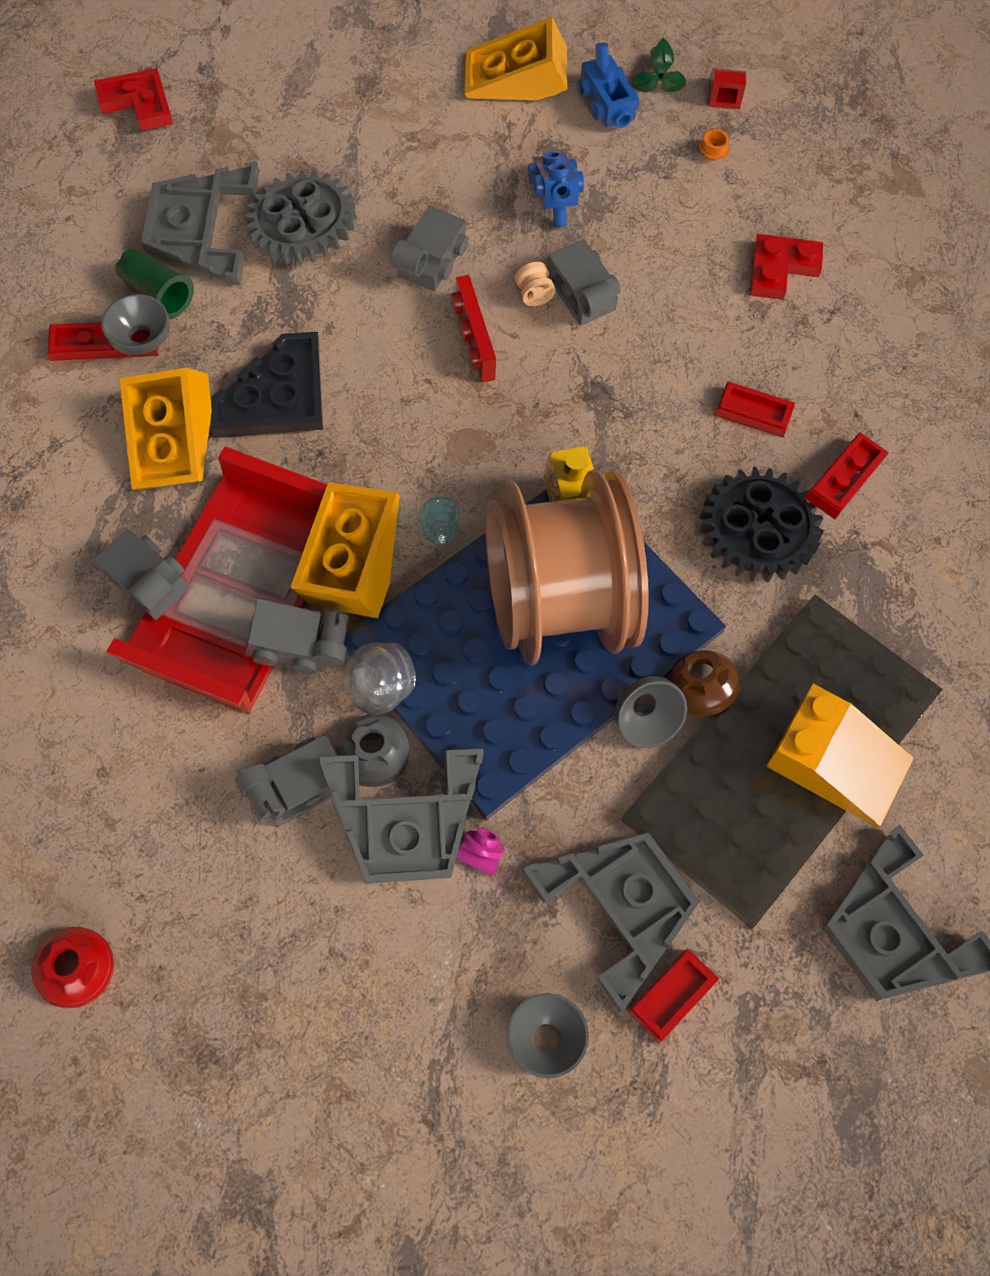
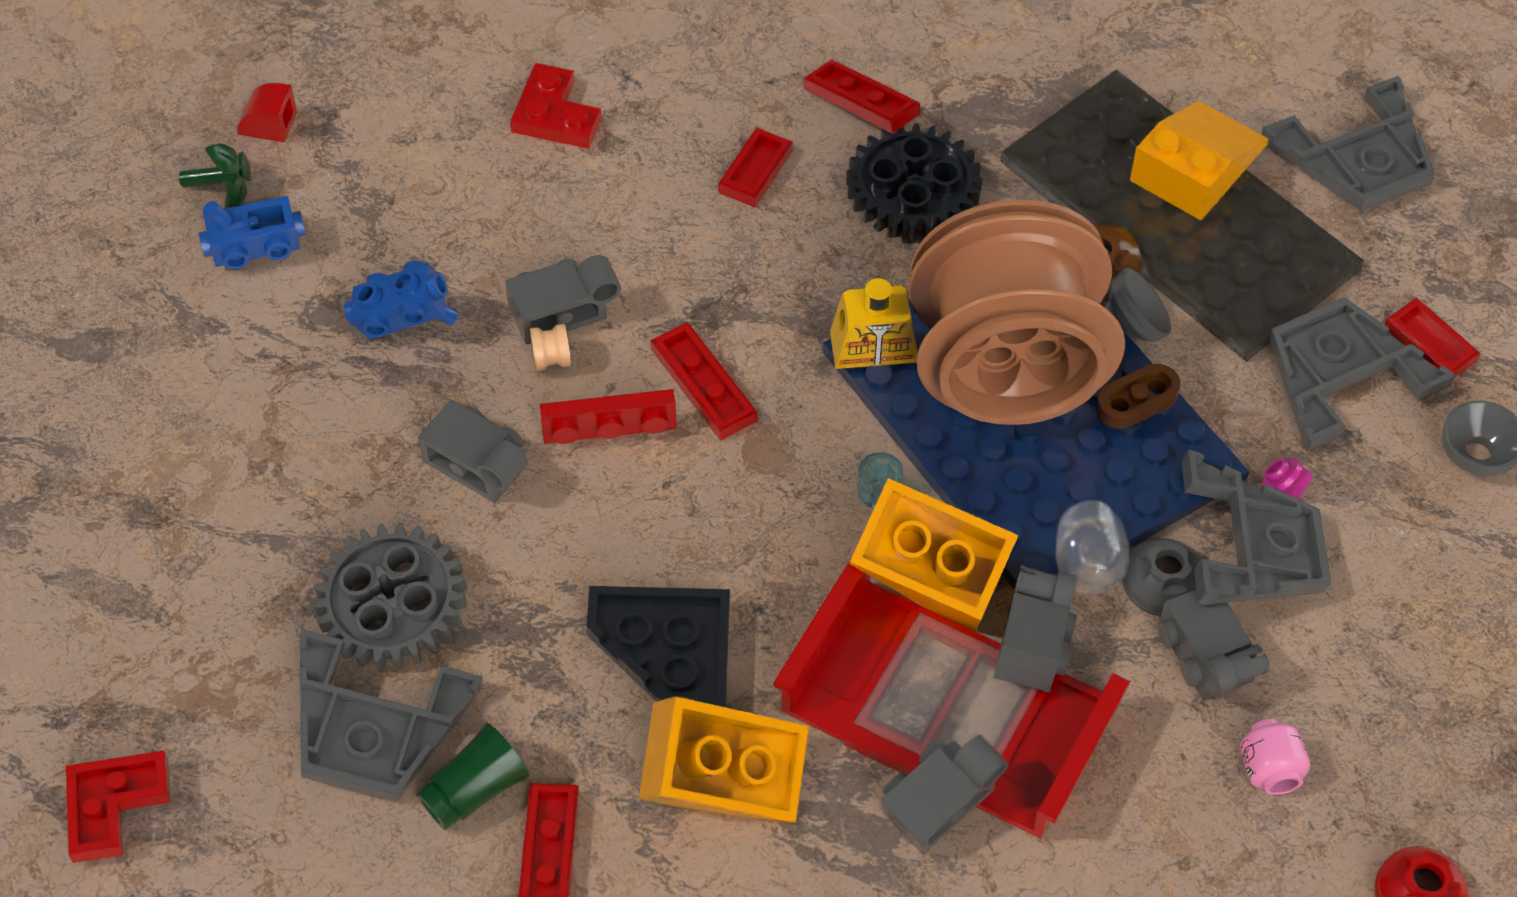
camera: 80 degrees left, 10 degrees down
dark grey piece [101,294,170,355] -> none
light orange slope [465,16,567,101] -> none
orange plate [698,129,730,161] -> none
none -> red tile [650,322,758,441]
none -> reddish brown plate [1096,364,1180,429]
none -> bright pink head [1240,719,1310,795]

